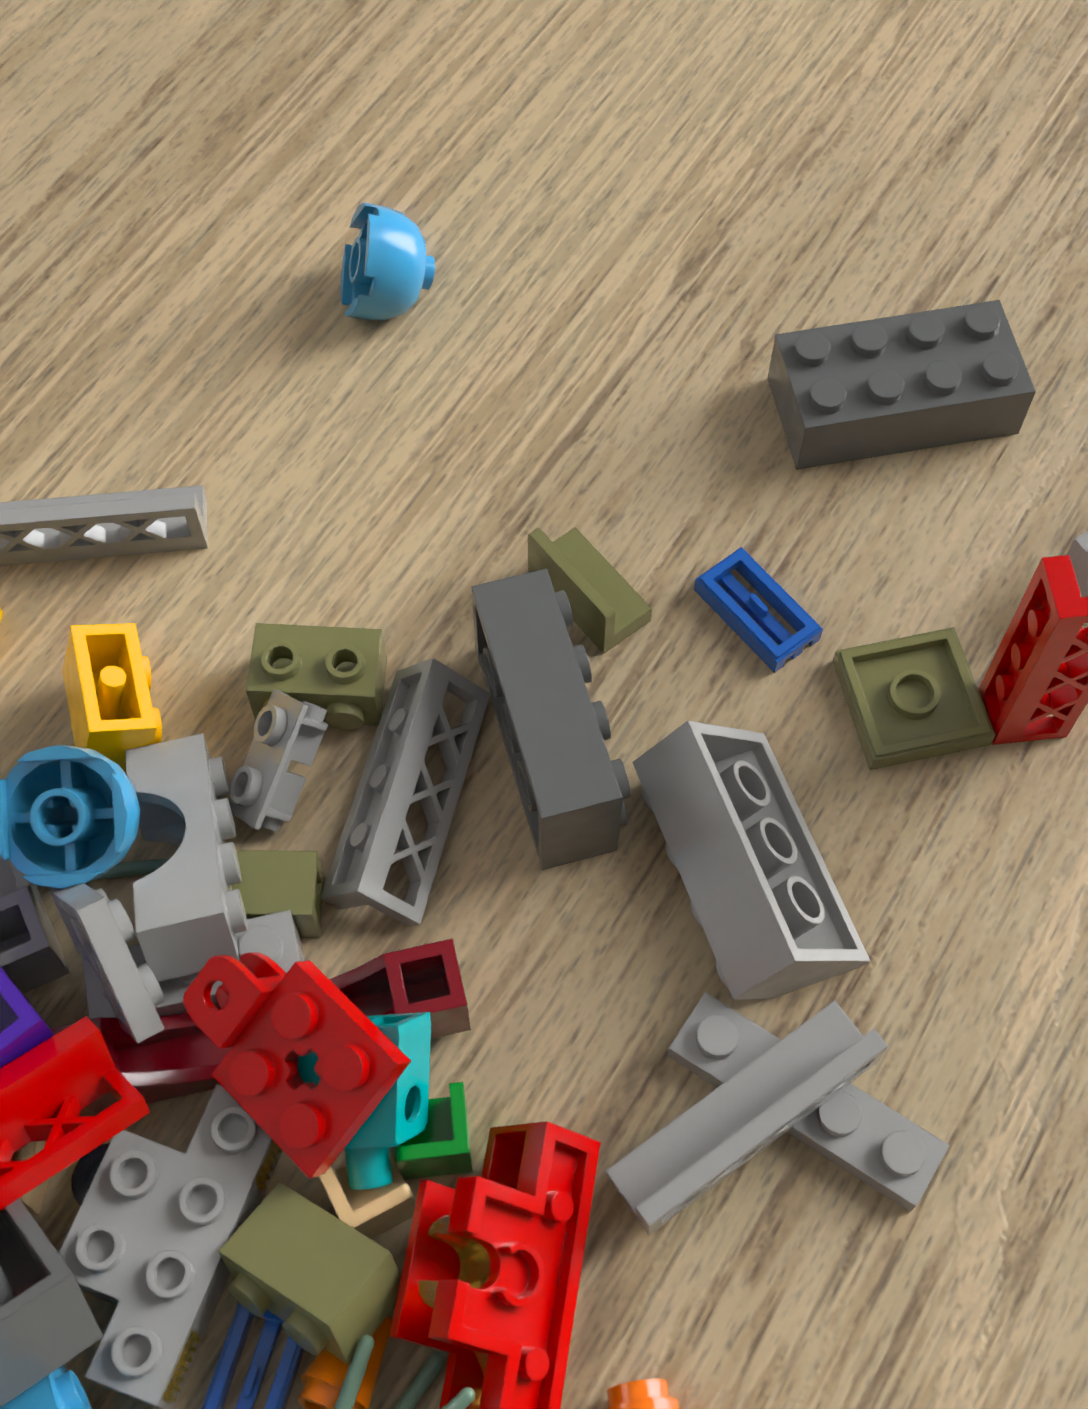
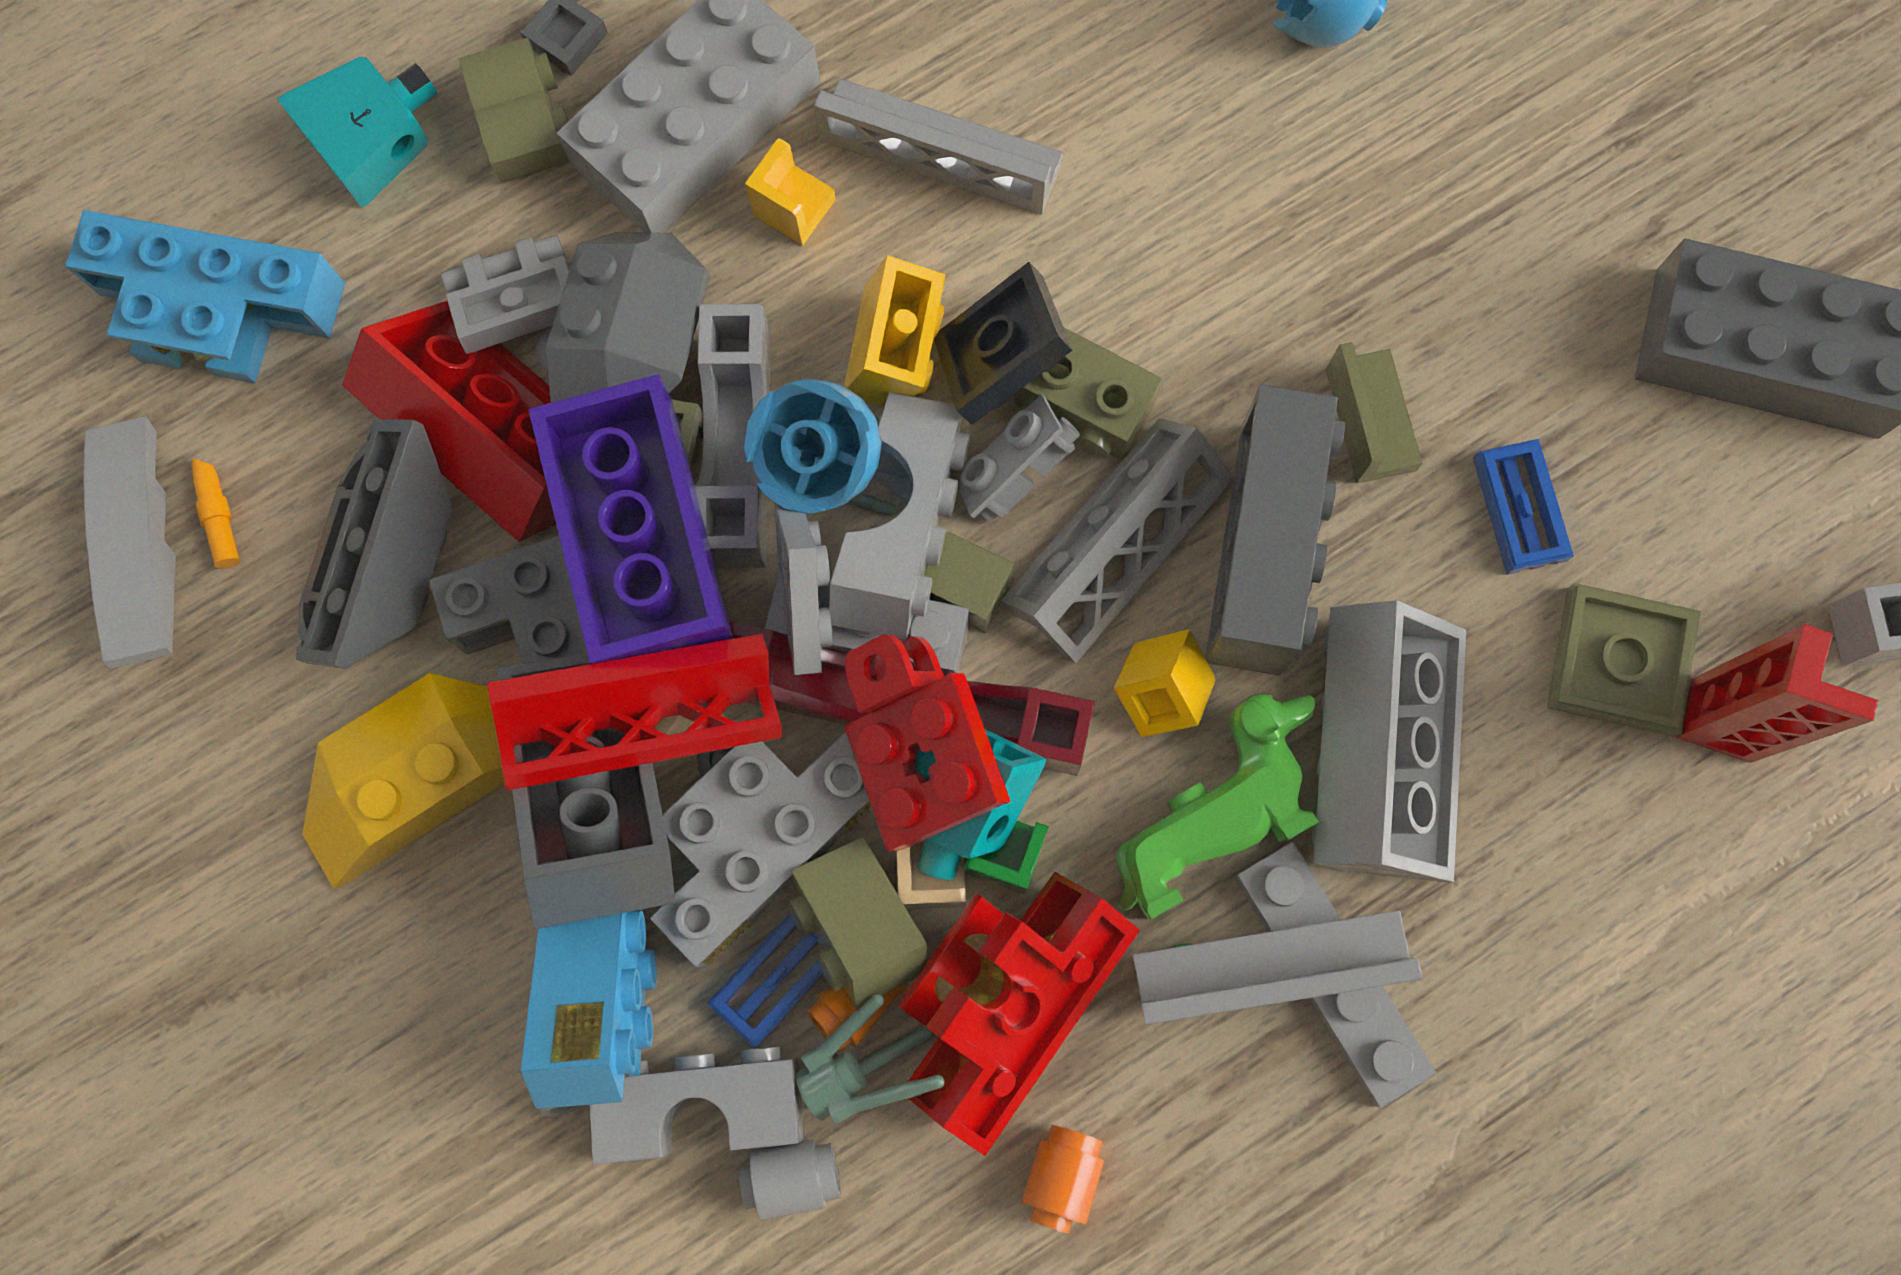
camera: 30 degrees right, 15 degrees up
none -> black plate [934,262,1073,425]
none -> yellow panel [1114,629,1215,737]
none -> bright green animal [1116,693,1319,919]

